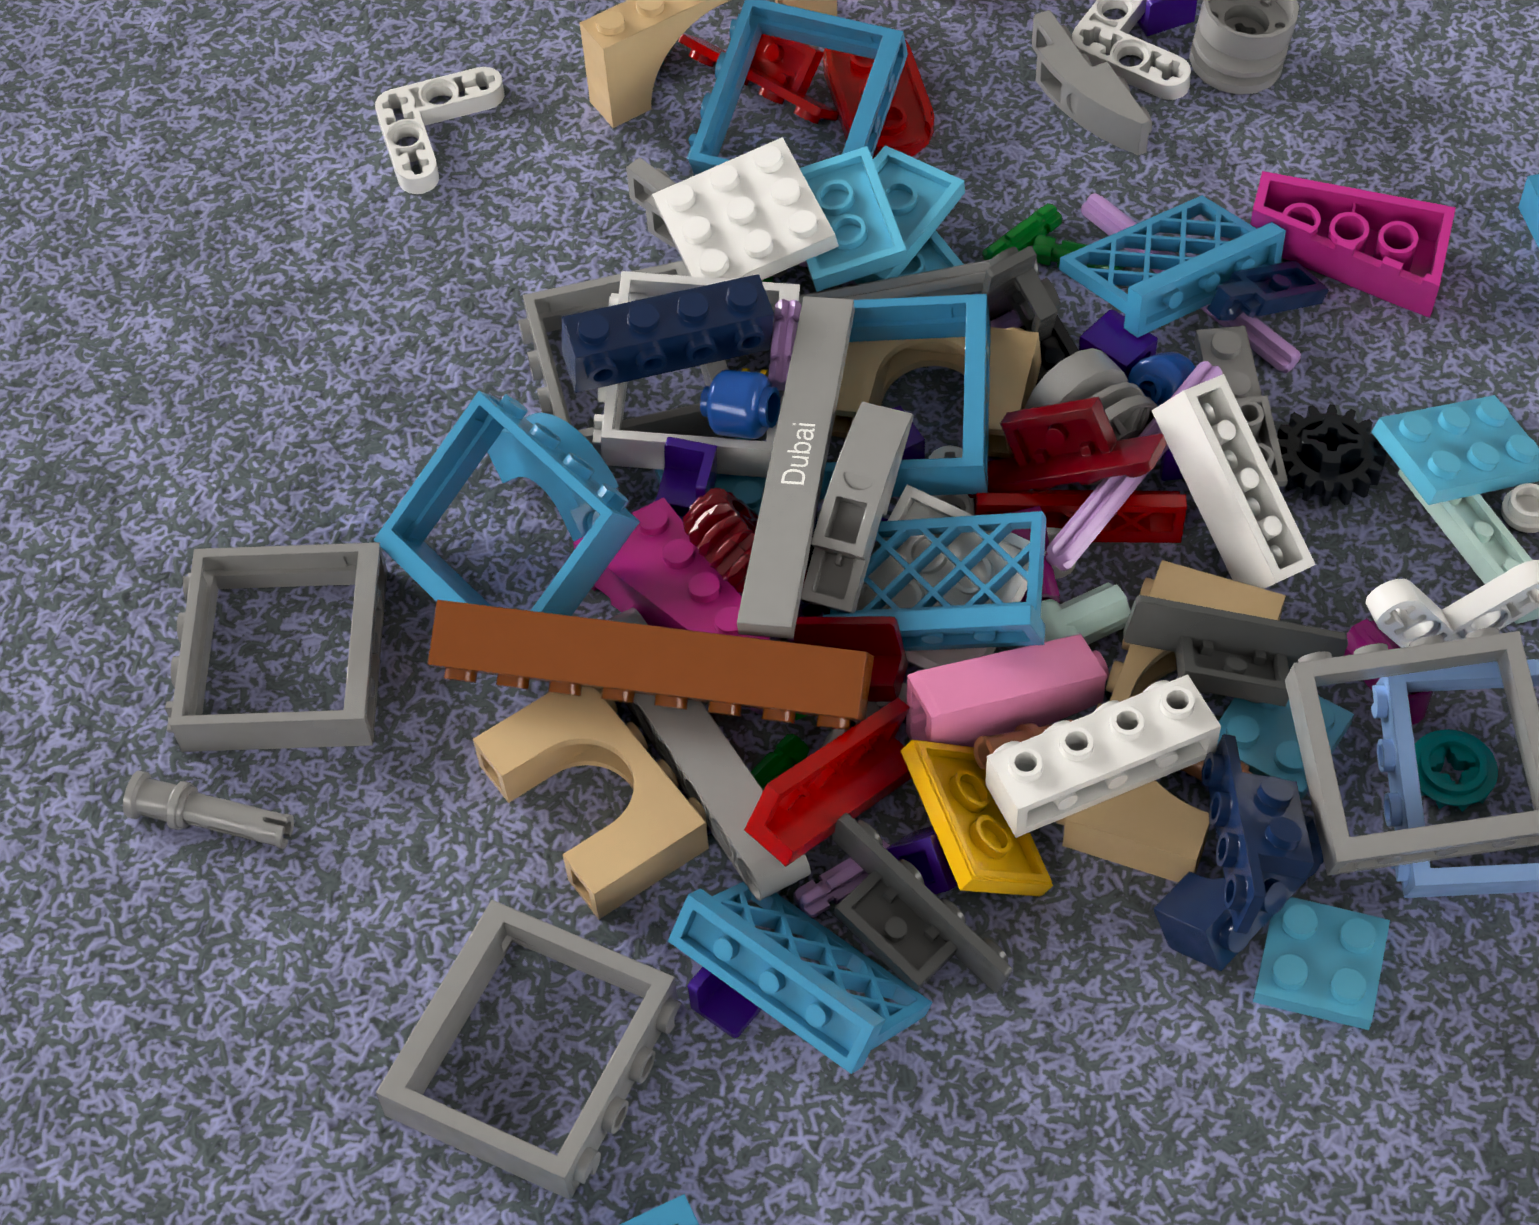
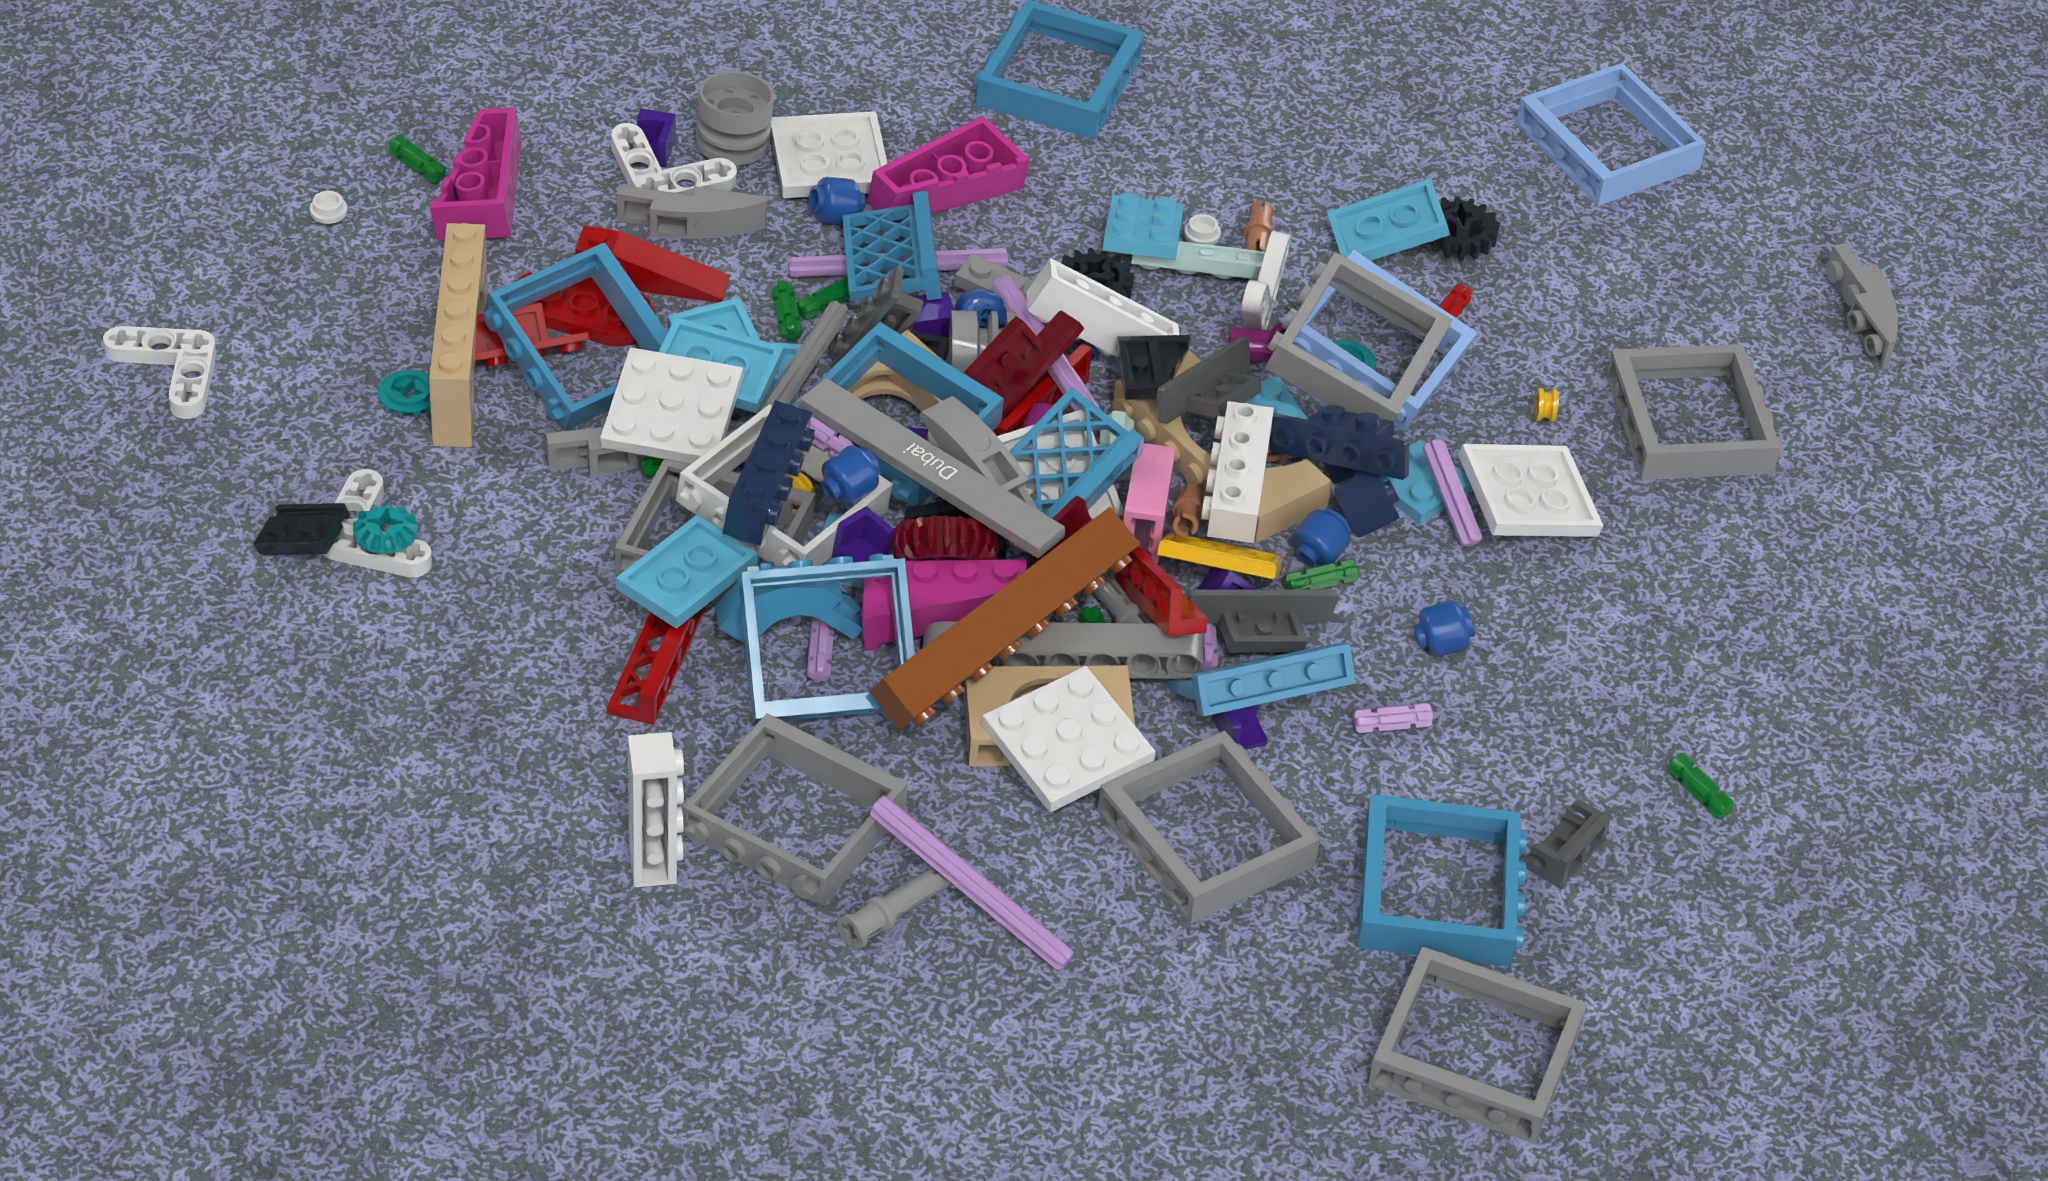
camera: 65 degrees left, 10 degrees down
dark blue hinge [1207,260,1329,321] -> none
none -> black plate [253,503,351,555]
none -> teal gear [353,502,418,554]
none -> red wedge [575,226,730,303]
none -> red fence [607,606,705,725]
none -> medium azure plate [616,514,758,629]
none -> white brick [628,732,684,887]
none -> white plate [770,111,888,198]
none -> lavender axle [806,617,834,683]
none -> blue head [808,177,865,225]
none -> lavender axle [870,796,1074,970]
none -> white plate [981,666,1156,813]
none -> black wing [1116,335,1191,400]
none -> green axle [1283,559,1359,590]
none -> blue head [1292,509,1350,567]
none -> lavender axle [1353,703,1433,734]
none -> blue head [1413,600,1475,657]
none -> lavender axle [1423,439,1482,547]
none -> white plate [1458,444,1603,537]

